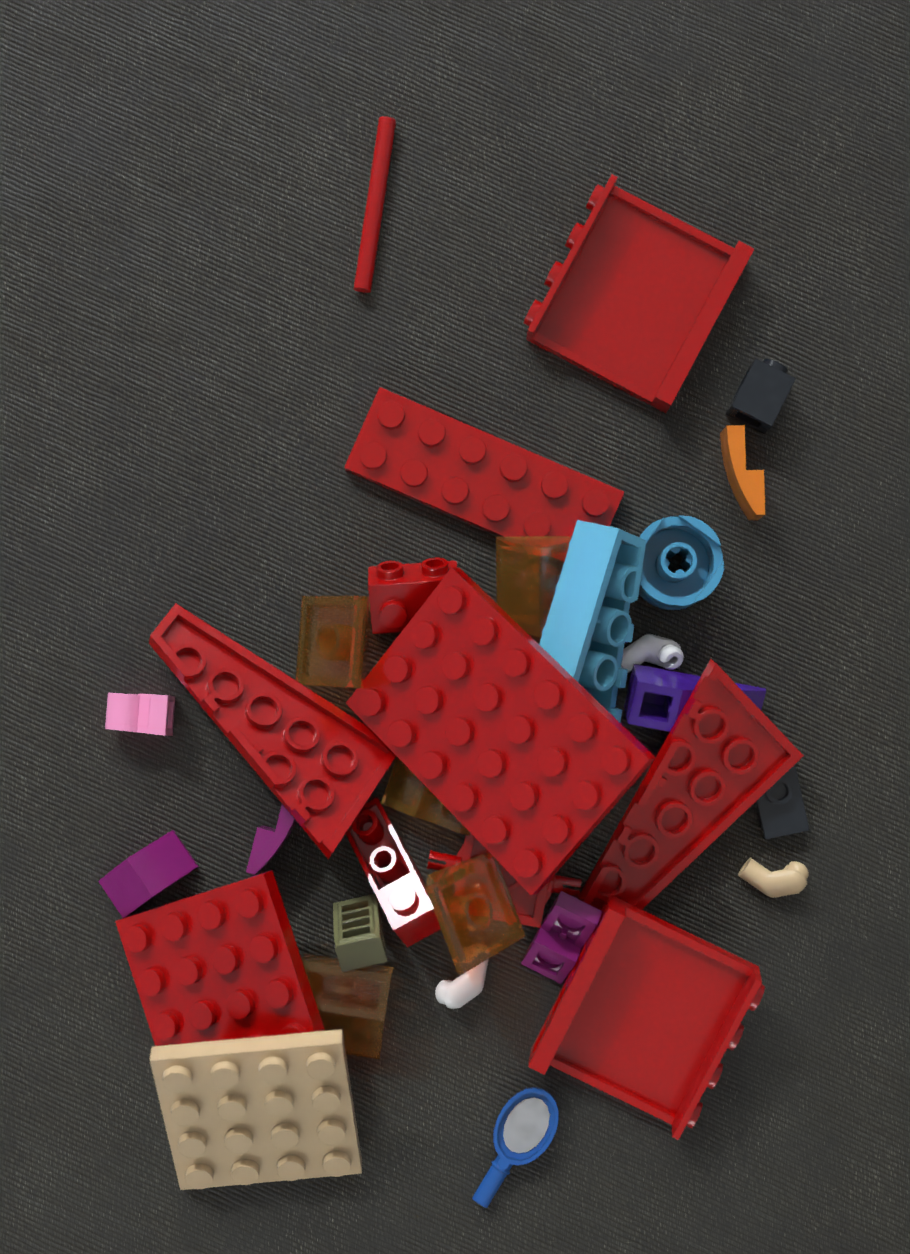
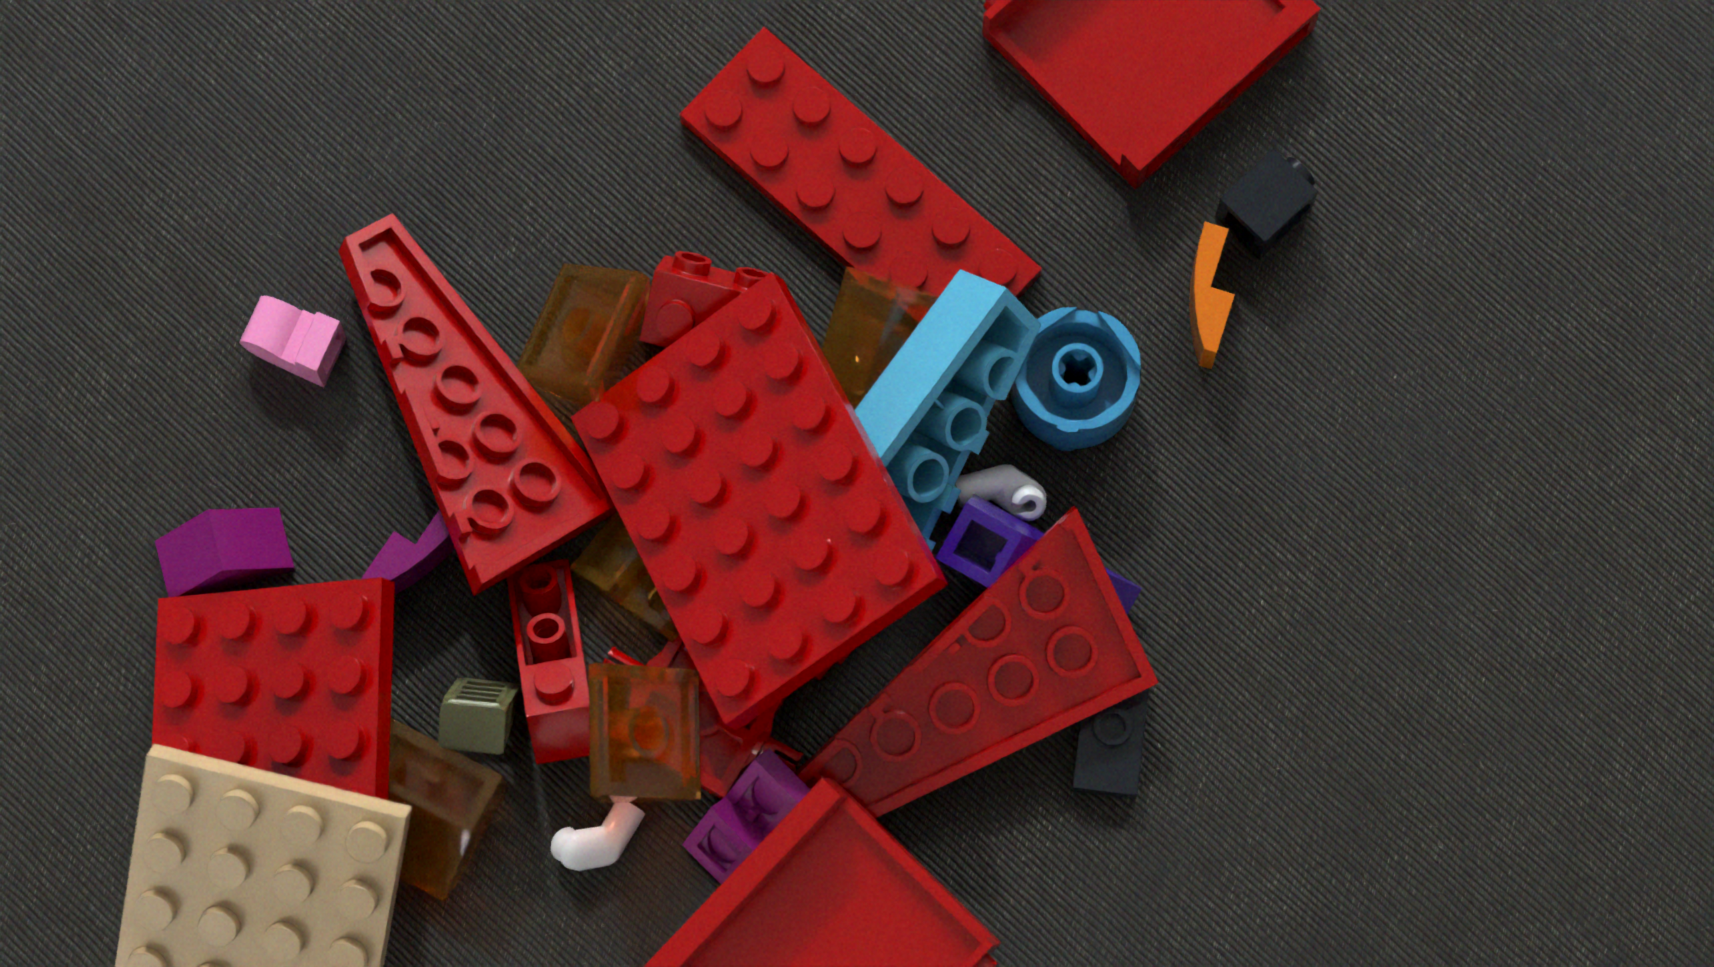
camera: 15 degrees right, 10 degrees down
tan arm [738,858,809,898] -> none

